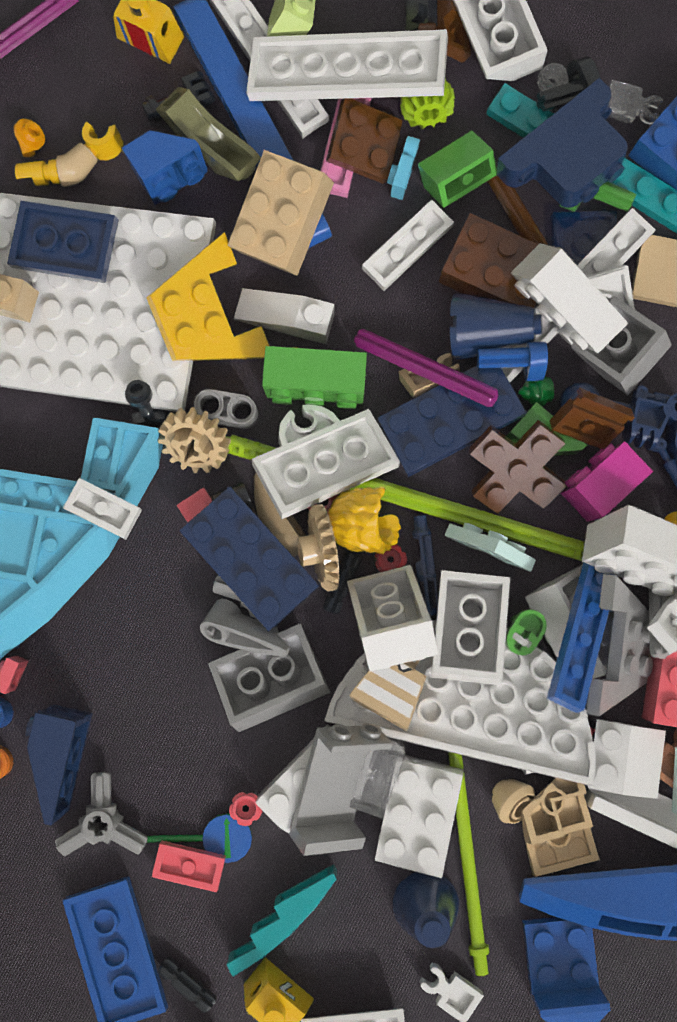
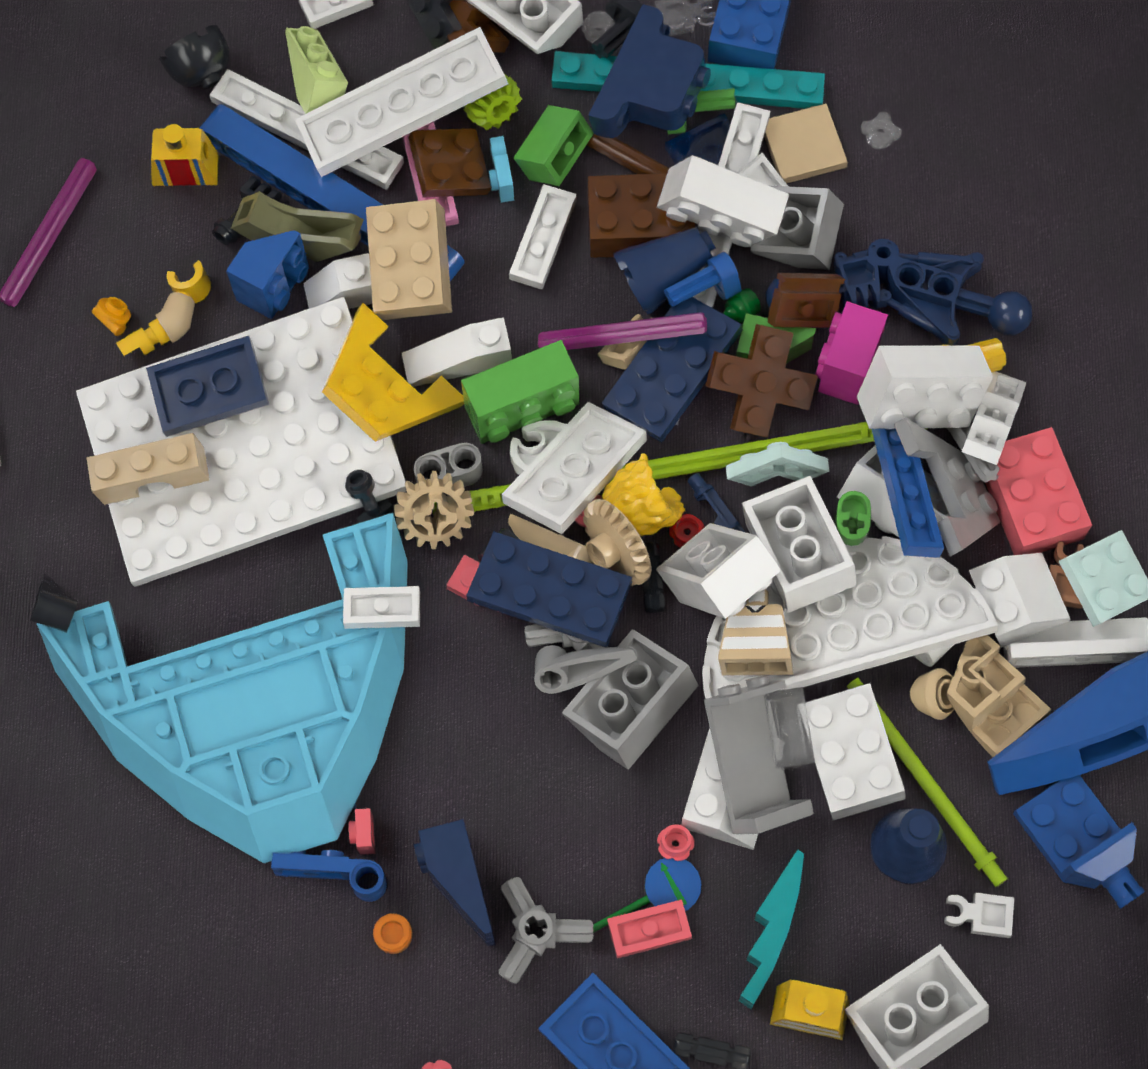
camera: 30 degrees left, 15 degrees down
none -> white slope [304,253,372,309]

